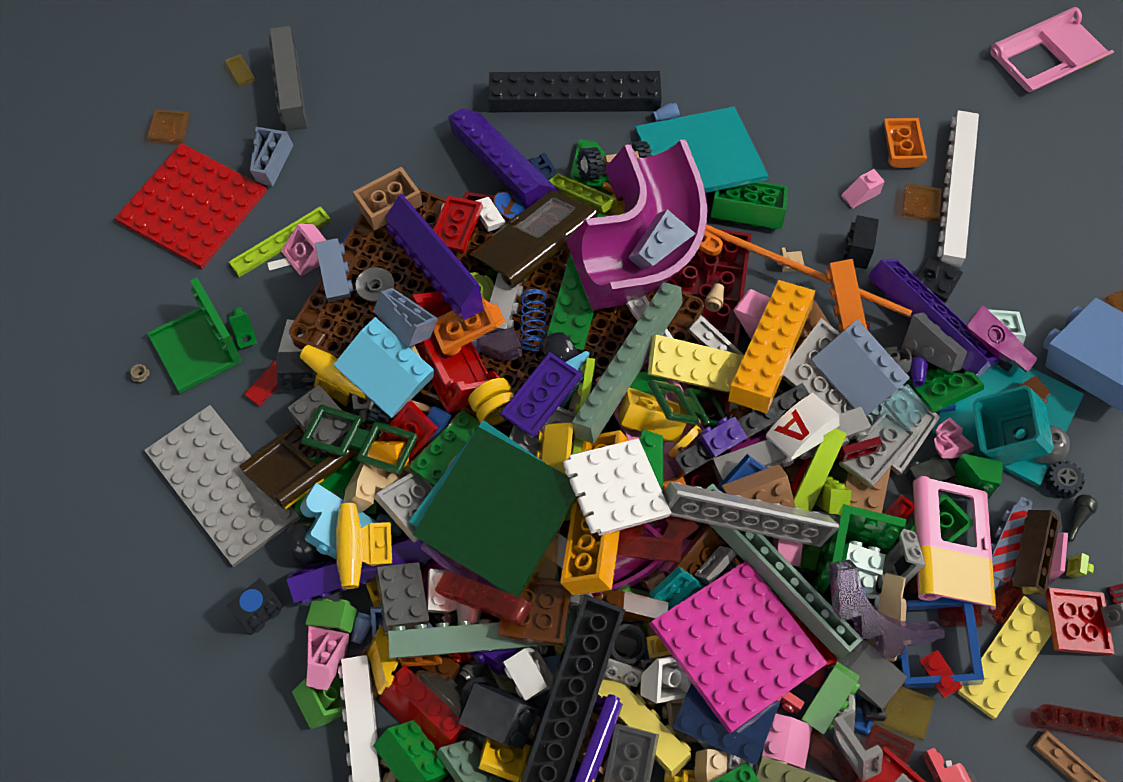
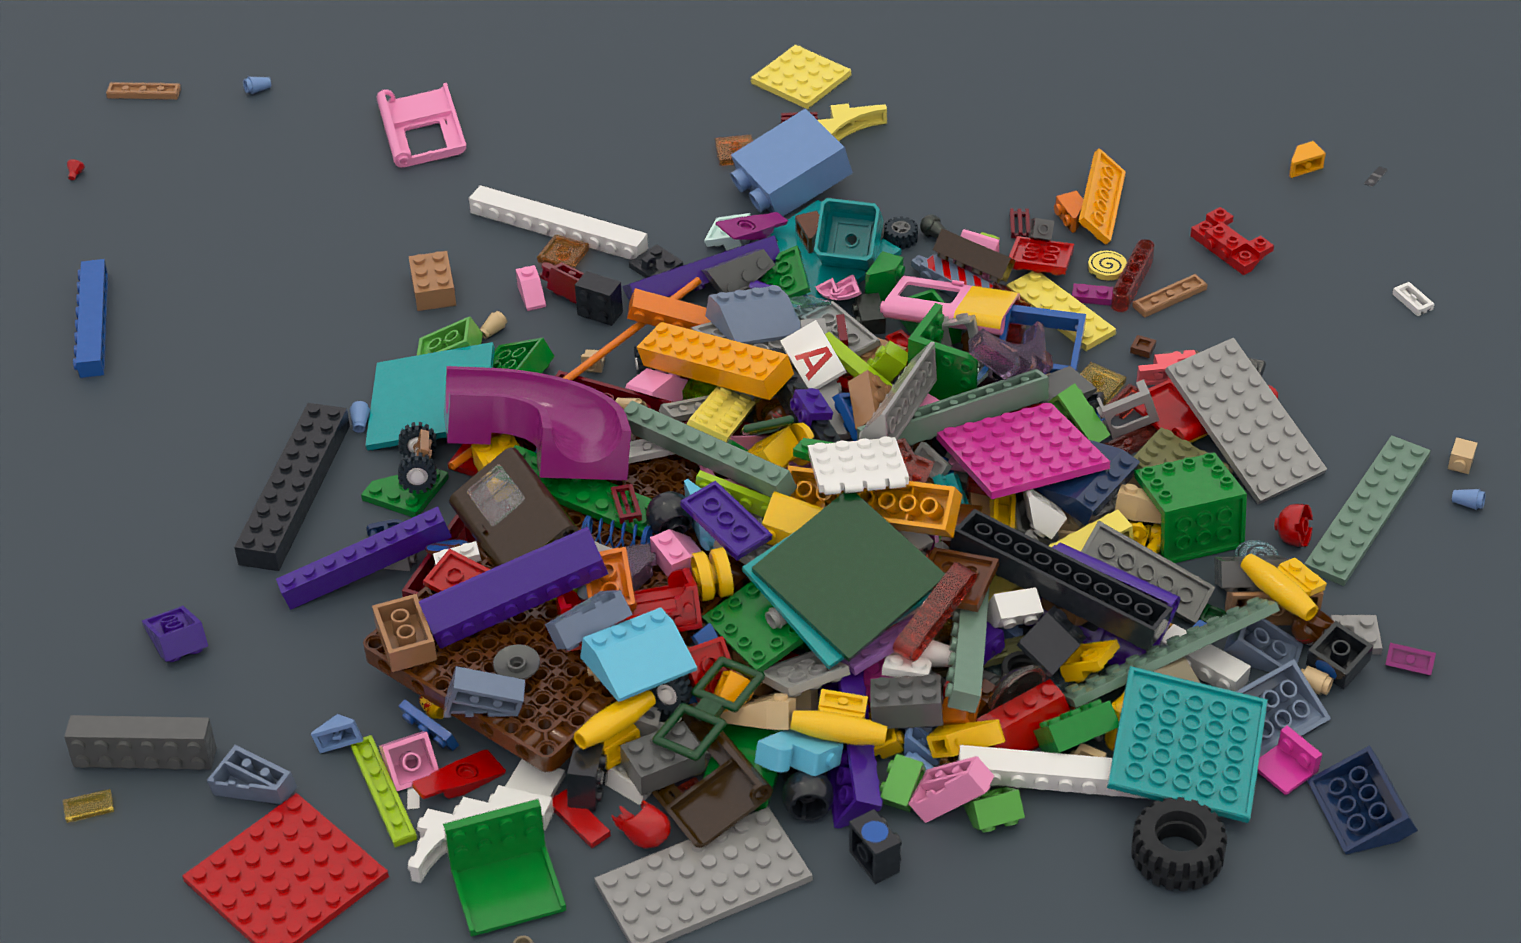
camera: 75 degrees left, 20 degrees down
clear orange plate [147,110,191,144] -> none
lime tile [549,174,618,213] -> none
wedge [628,209,696,270] -> none
orange slope [883,118,927,168] -> none
red plate [919,650,962,699] -> none
none -> dark purple slope [142,606,209,662]
none -> medium blue slope [311,714,363,753]
none -> medium nougat brick [408,251,456,311]
none -> white arch [408,785,554,883]
none -> red piece [412,749,506,799]
none -> bright green slope [417,316,483,355]
none -> tan cone [480,311,507,339]
none -> dark red brick [539,262,584,303]
none -> dark red tile [611,484,642,524]
none -> red helmet [611,800,671,848]
none -> bright pink slope [650,529,701,577]
none -> magenta plate [1072,283,1113,306]
none -> light yellow tile [1088,251,1127,281]
none -> reddish brown plate [1130,335,1156,358]

